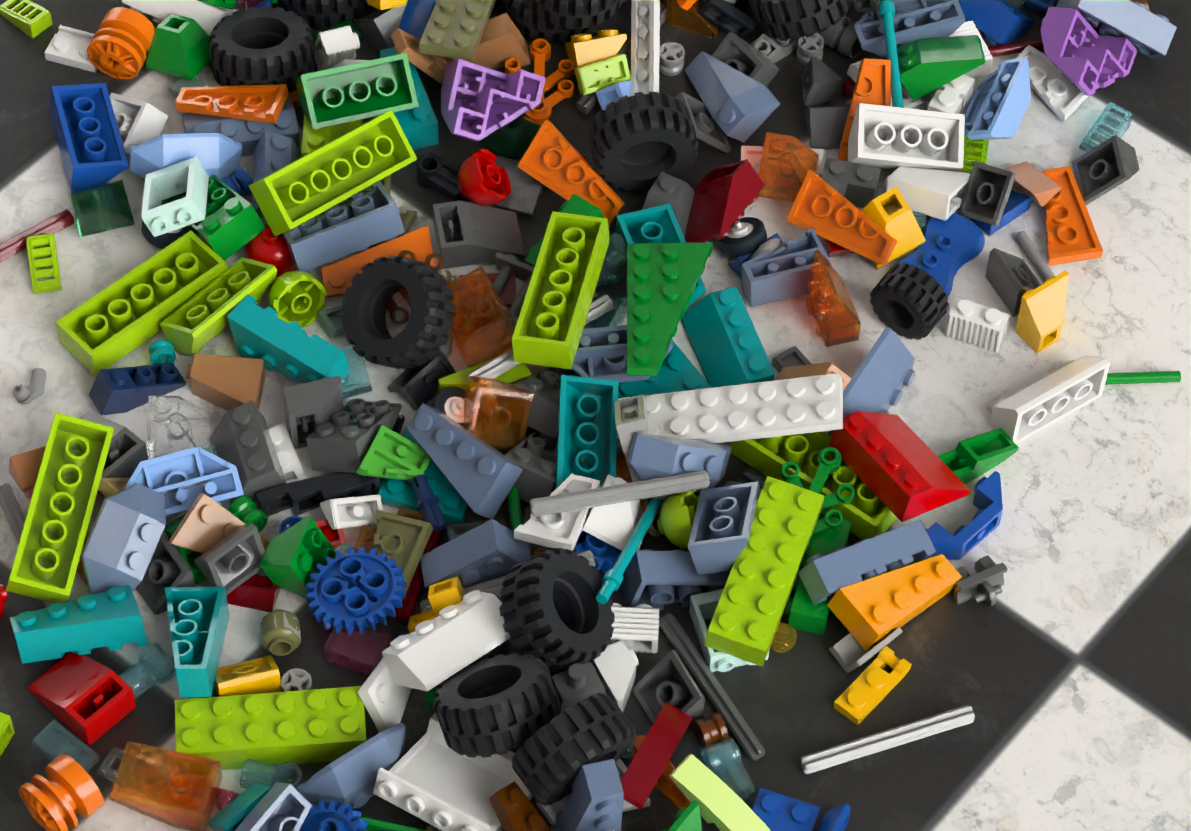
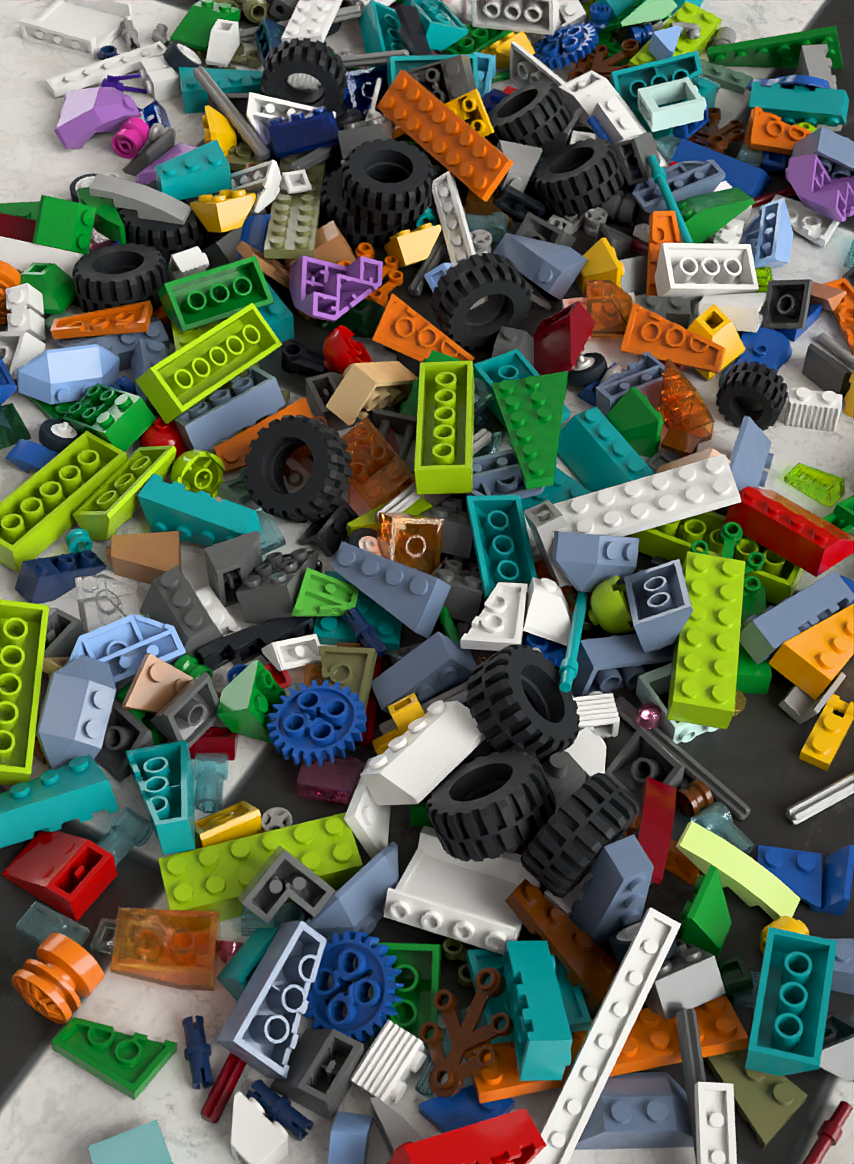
camera: 10 degrees left, 5 degrees down
light aqua window [141,157,209,237] -> none
olive head [260,609,301,656] -> none
light grey axle [530,471,710,517] -> none
lime plate [574,53,631,95] -> none
none -> white piece [5,283,46,341]
none -> blue slope [5,439,59,473]
none -> clear light blue piece [194,753,228,813]
none -> dark grey brick [238,845,336,924]
none -> tan wedge [326,361,418,426]
none -> teal bush [414,208,436,228]
none -> clear light blue piece [465,212,509,243]
none -> yellow slope [575,237,624,297]
none -> green slope [606,387,664,458]
none -> clear pink hinge [635,702,662,729]
none -> reddish brown panel [661,427,700,459]
none -> clear neon green slope [784,463,845,508]

